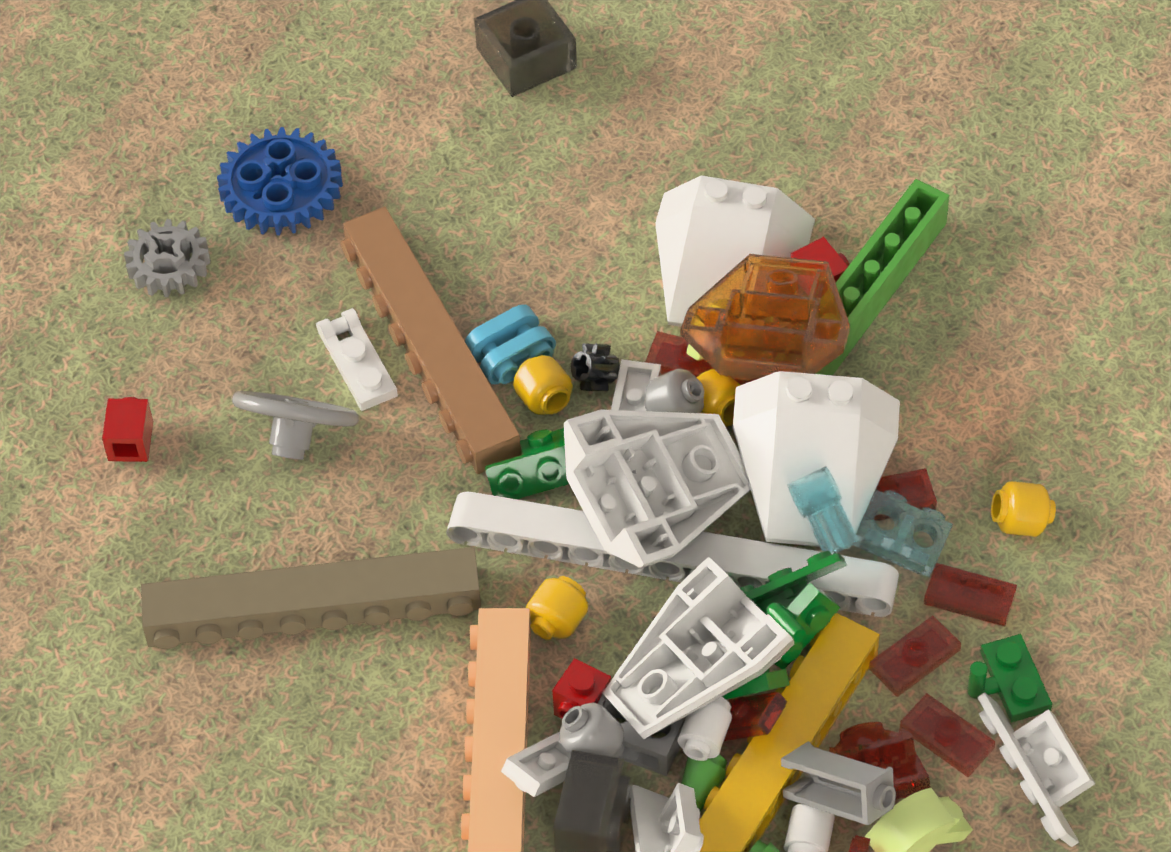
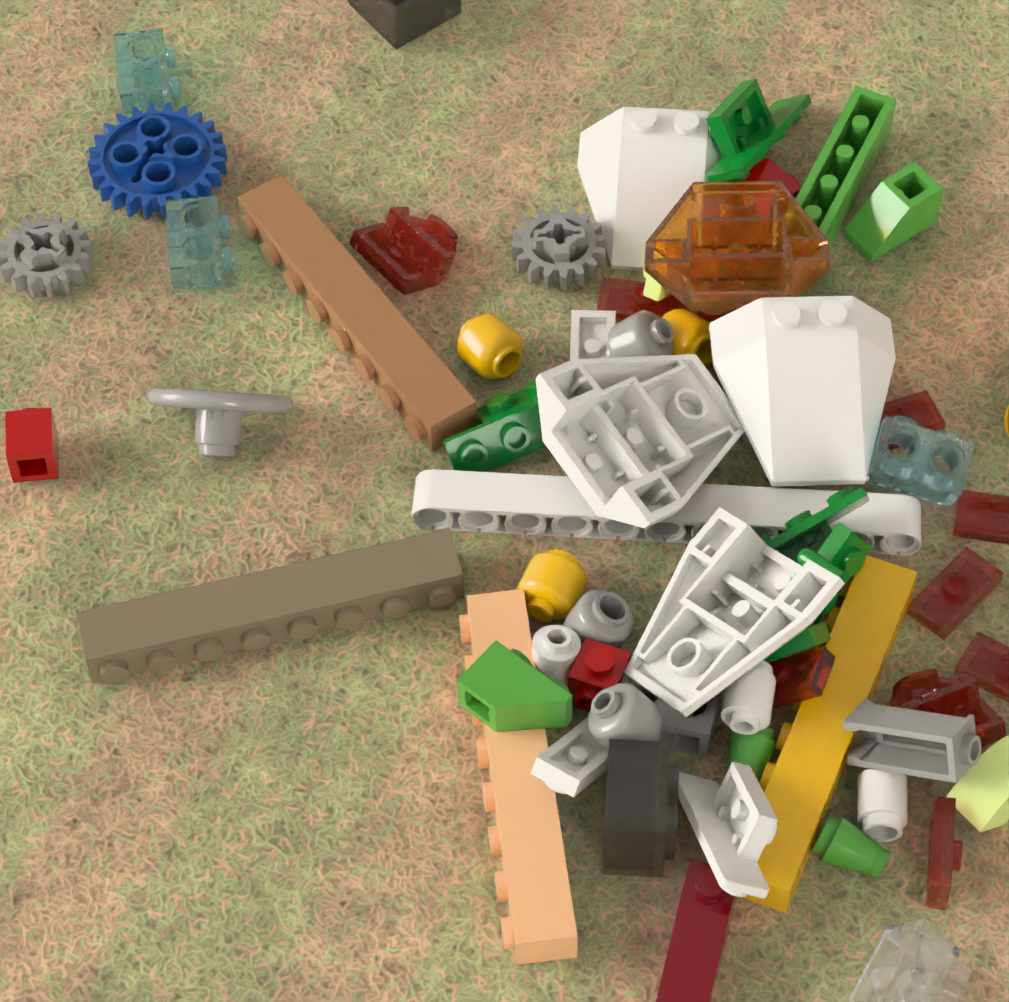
camera: 10 degrees left, 0 degrees up
white plate [316,308,398,411] -> none
medium azure brick [465,304,556,384] -> none
black gear [571,343,620,392] -> none
clear light blue piece [787,466,859,555] -> none
none -> clear light blue brick [113,28,181,118]
none -> clear light blue brick [165,196,233,294]
none -> clear red slope [349,207,458,295]
none -> bright green slope [457,640,572,732]
none -> light grey gear [512,205,607,291]
none -> white brick [531,625,581,688]
none -> light grey head [563,589,634,649]
none -> green bracket [705,79,812,185]
none -> bright green slope [843,162,943,262]

